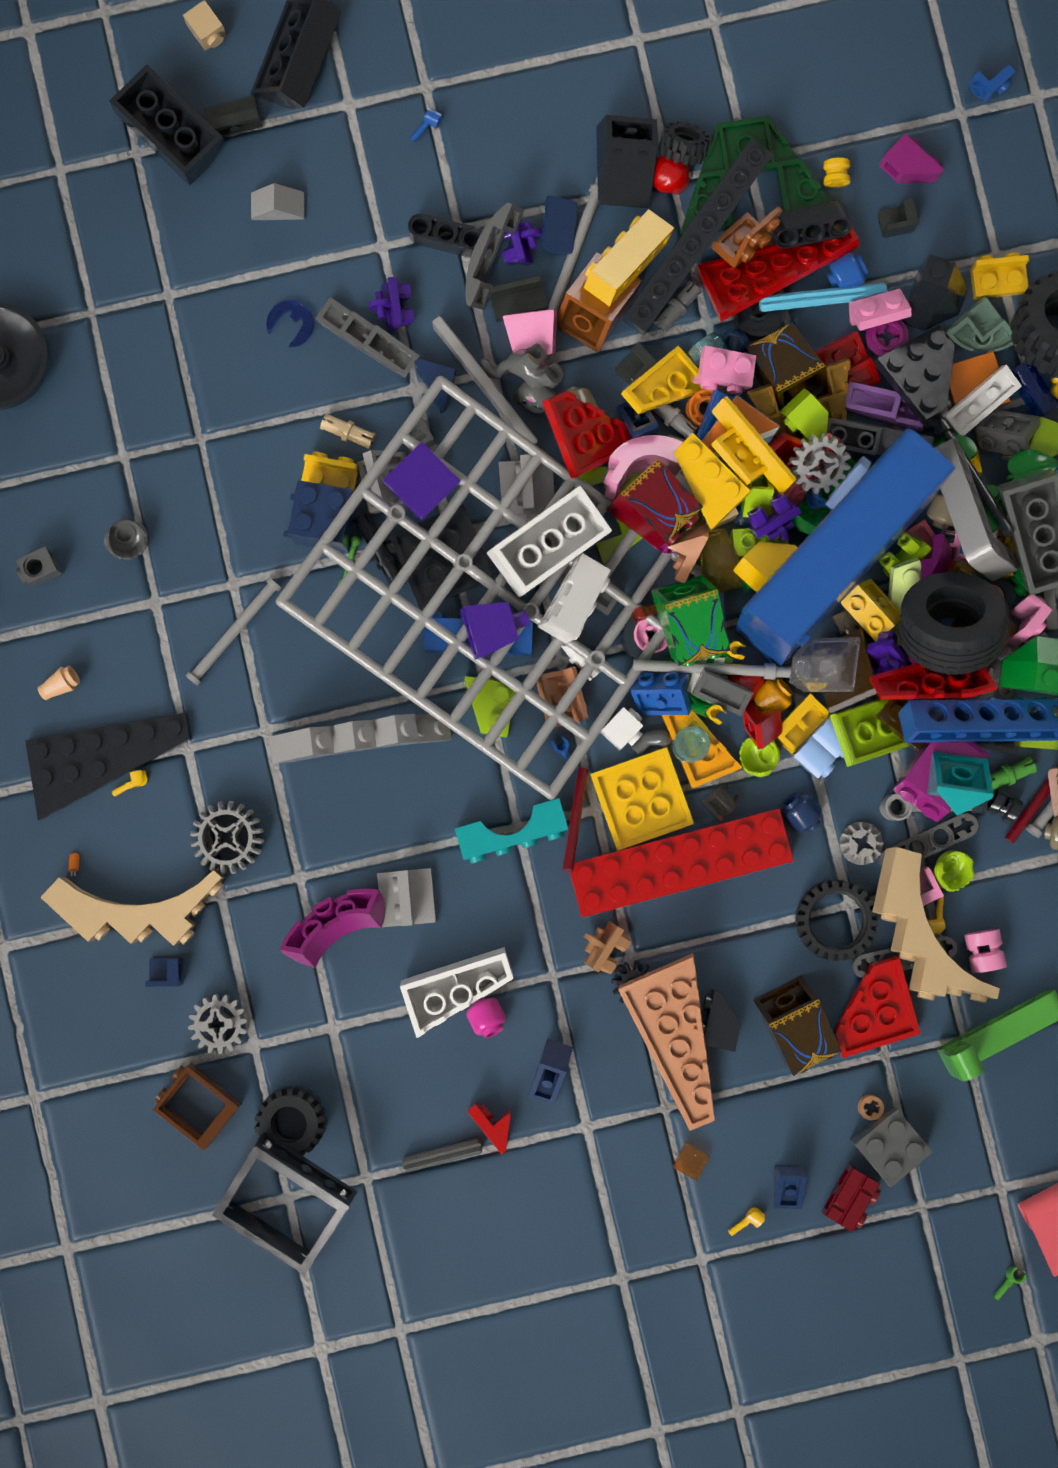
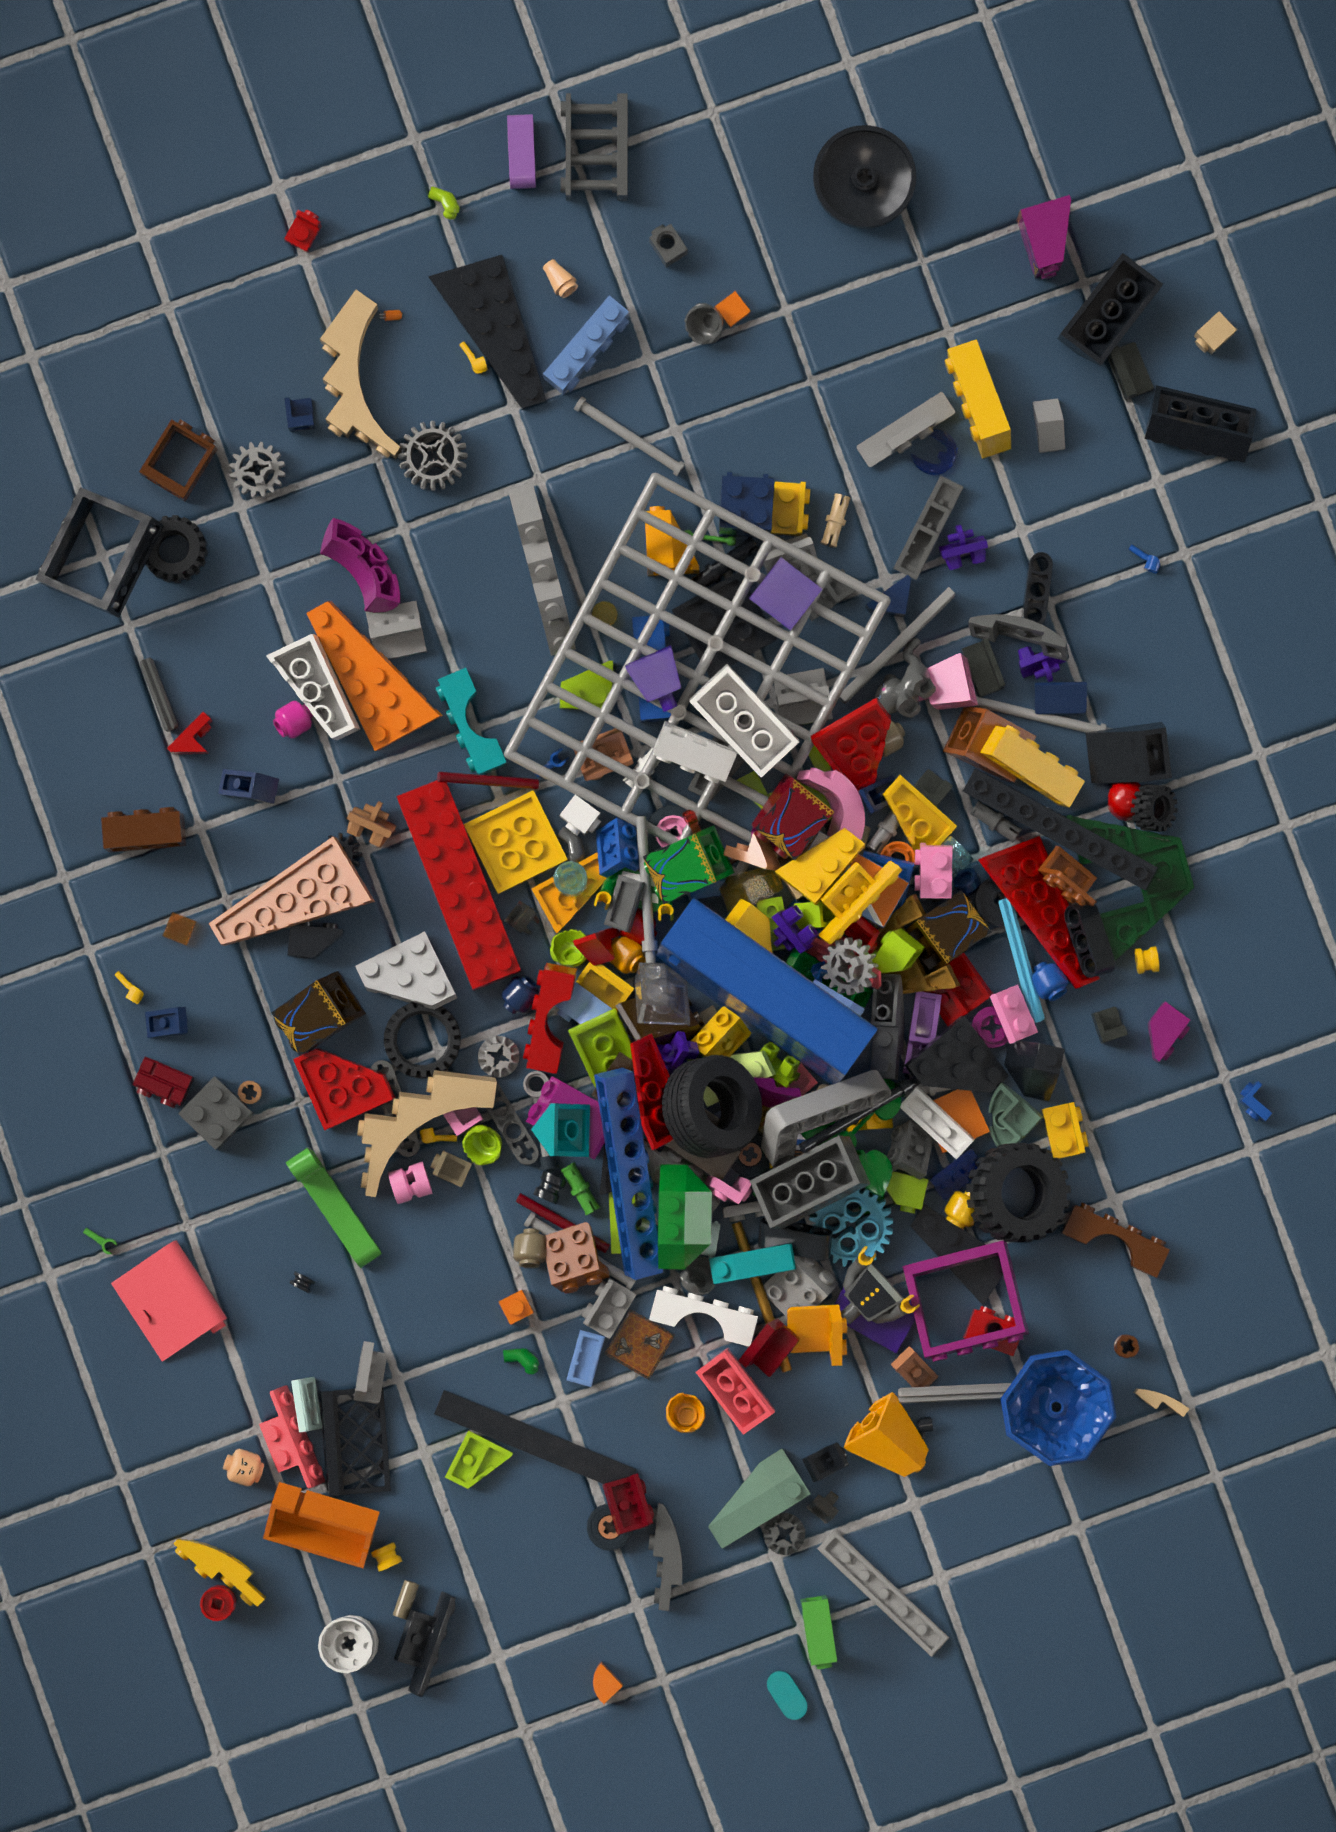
camera: 80 degrees right, 0 degrees up
none -> reddish brown brick [101,807,186,853]
none -> orange wing [306,601,443,751]
none -> plate [355,931,457,1010]
none -> dark tan bracket [430,1151,472,1187]
none -> red arch [523,963,577,1074]
none -> medium blue brick [543,295,630,395]
none -> clear yellow tile [592,601,618,626]
none -> light orange slope [645,506,699,576]
none -> orange tile [715,291,751,328]
none -> light grey bracket [857,392,955,468]
none -> yellow wedge [944,339,1011,459]
none -> magenta slope [1017,195,1071,280]

